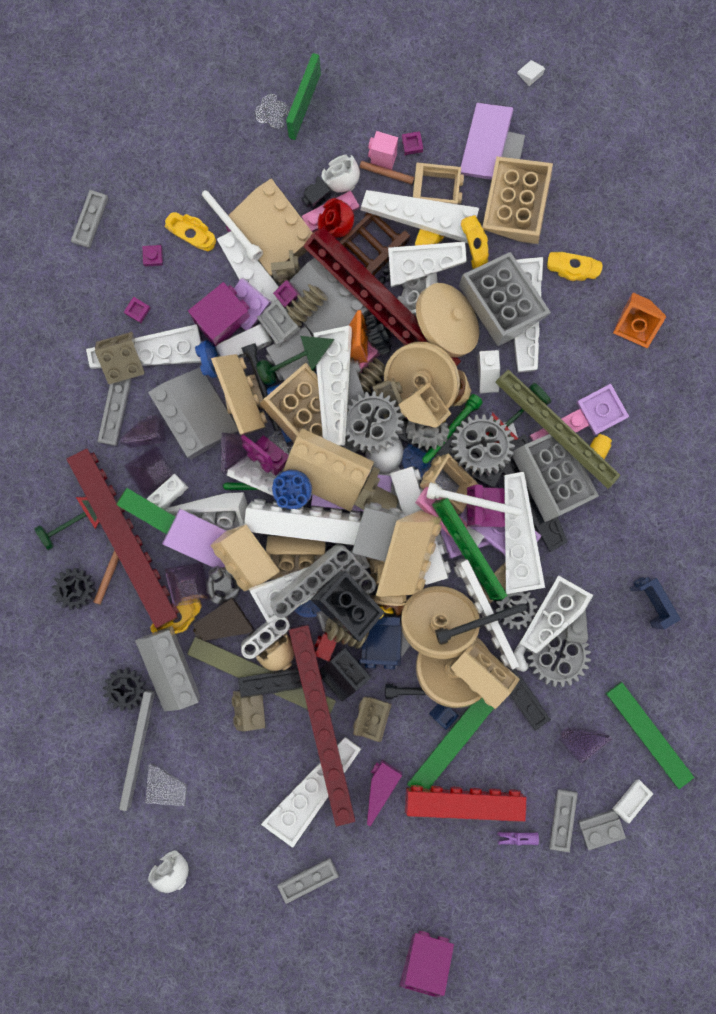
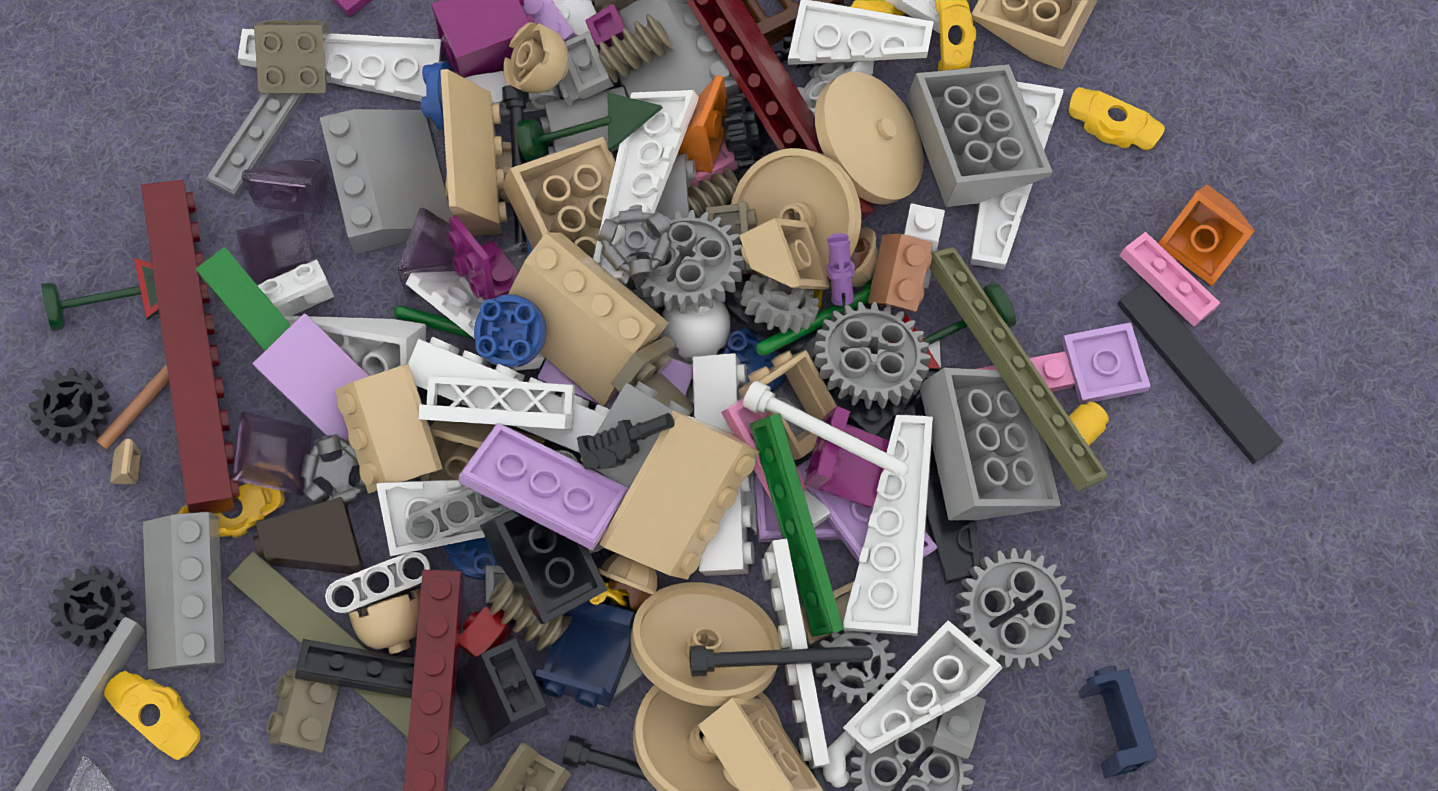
camera: 10 degrees right, 15 degrees down
none -> yellow piece [104,671,201,760]
none -> tan slope [110,439,142,484]
none -> white fence [418,376,575,430]
none -> lavender tile [459,423,630,550]
none -> tan cylinder [504,22,568,94]
none -> black piece [577,413,675,469]
none -> flat silver piece [598,208,671,280]
none -> medium lavender pin [826,233,855,306]
none -> nougat brick [867,234,932,312]
none -> light grey gear [955,548,1076,670]
none -> black tile [1117,282,1283,465]
none -> bright pink plate [1119,232,1220,327]

